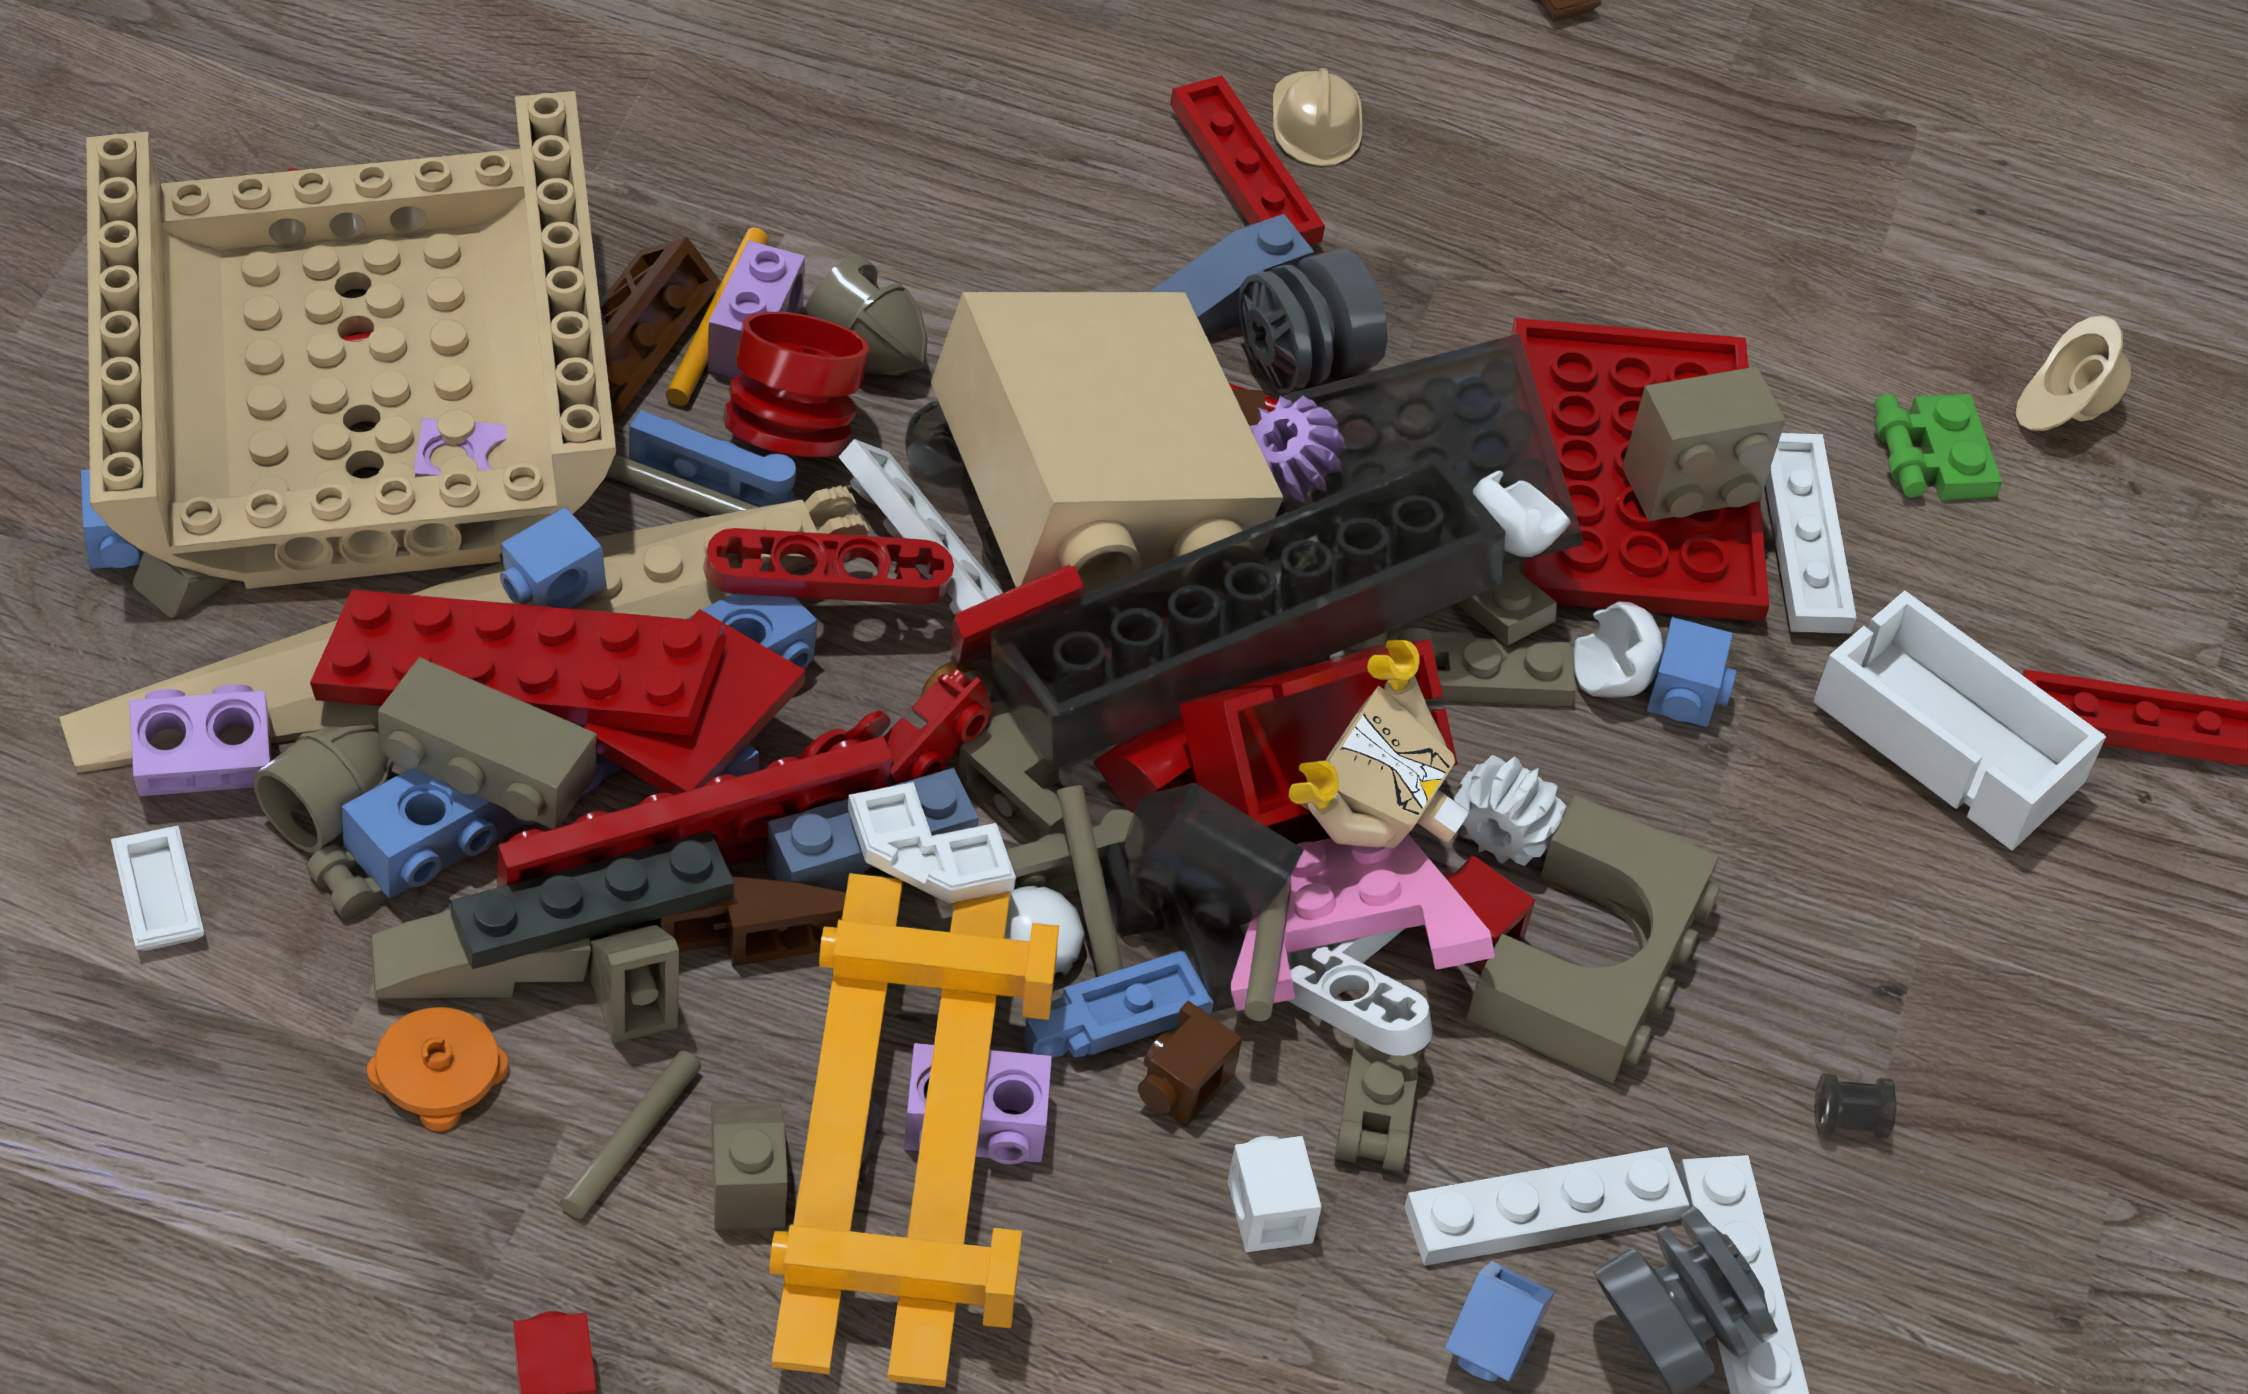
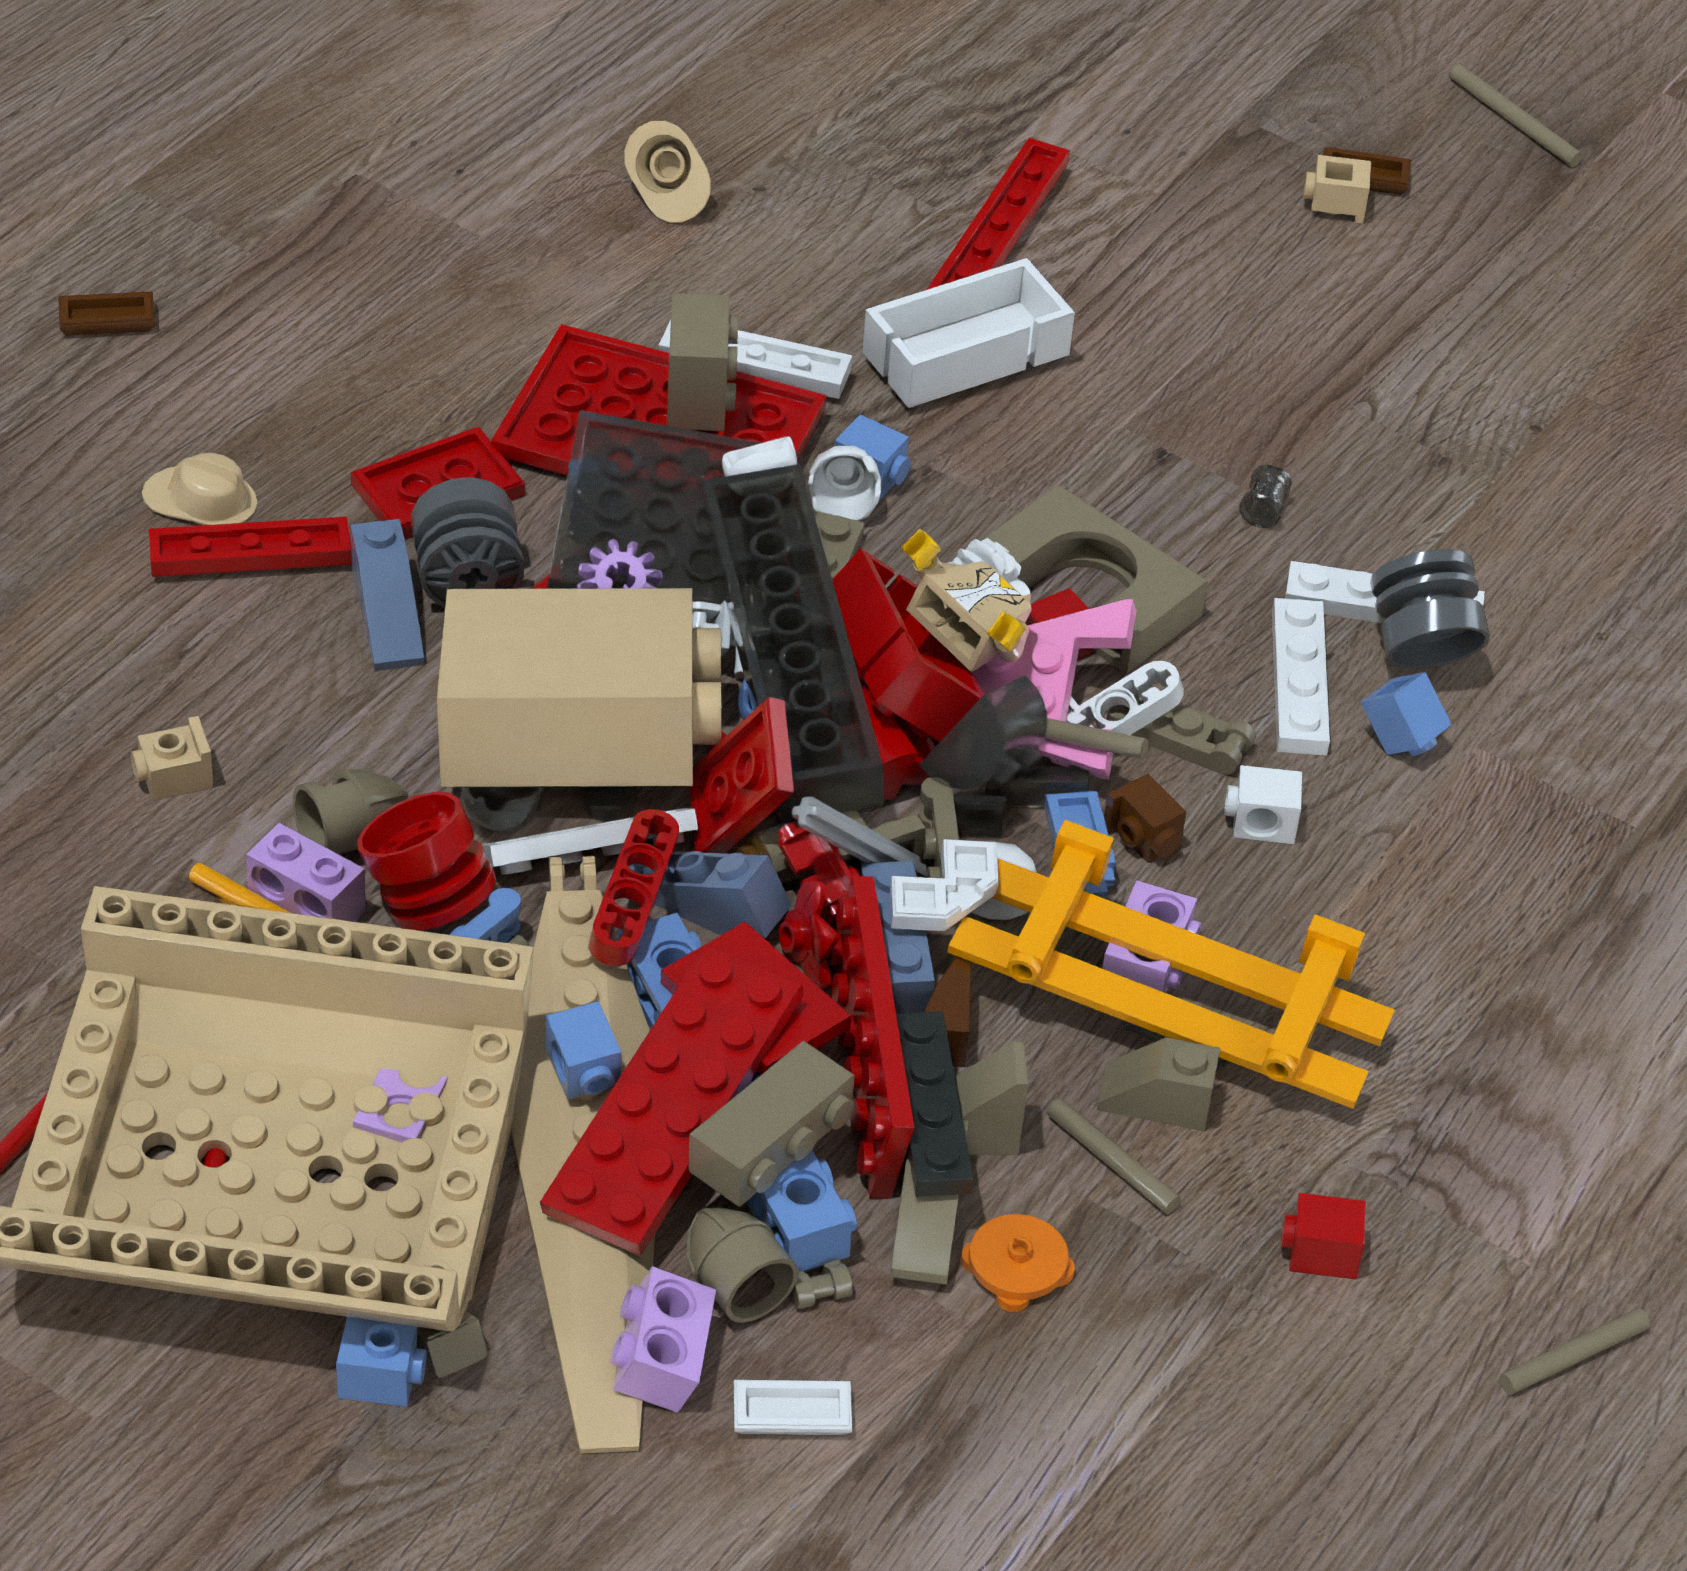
camera: 70 degrees left, 5 degrees down
dark tan bar [1057,785,1124,977] -> none
bright green plate [1874,394,2002,500] -> none
none -> tan brick [131,716,213,801]
none -> red tile [350,426,525,540]
none -> sand blue slope [630,851,792,939]
none -> light grey axle [792,796,926,877]

